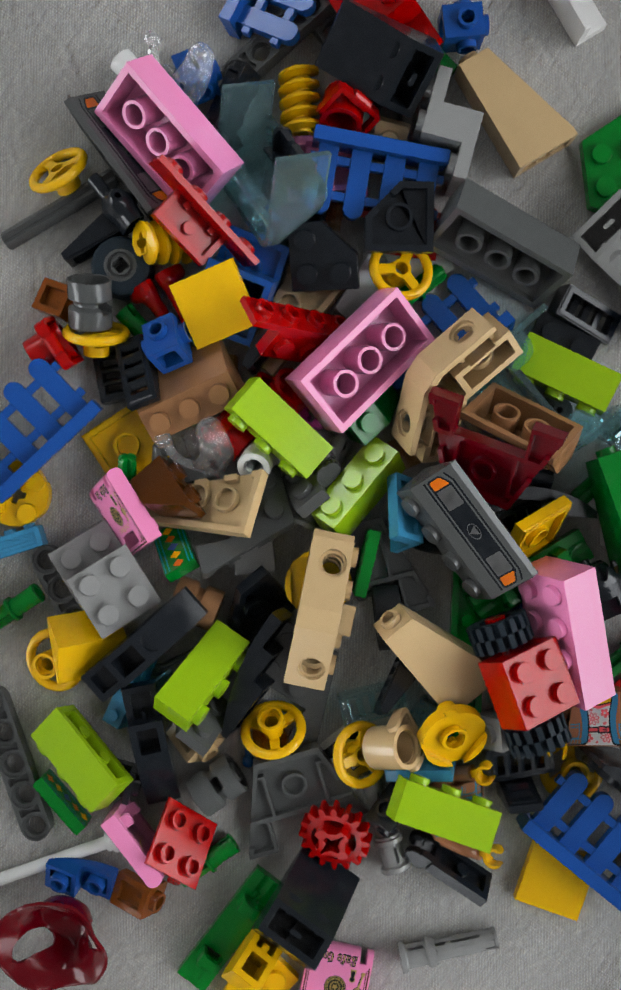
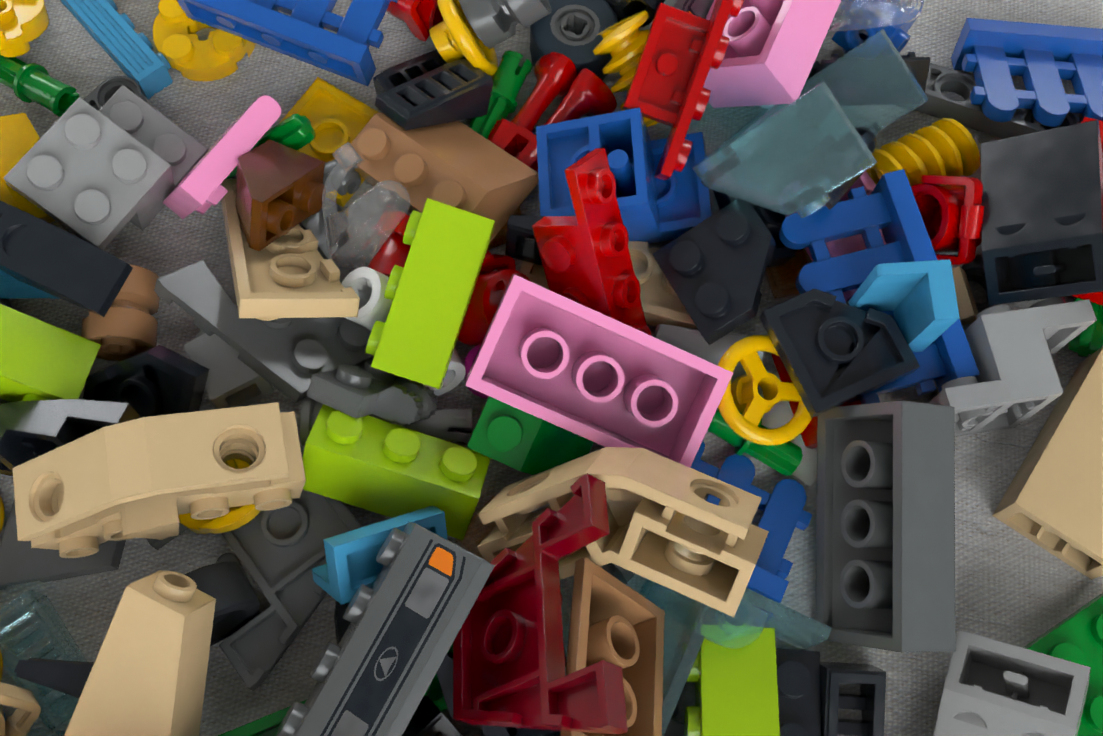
camera: 55 degrees right, 20 degrees down
blue brick [141,312,194,375] -> none
green tile [154,527,200,583] -> none
yellow tile [169,258,252,350] -> none
green tile [352,528,382,598] -> none
none -> dark azure panel [849,259,960,352]

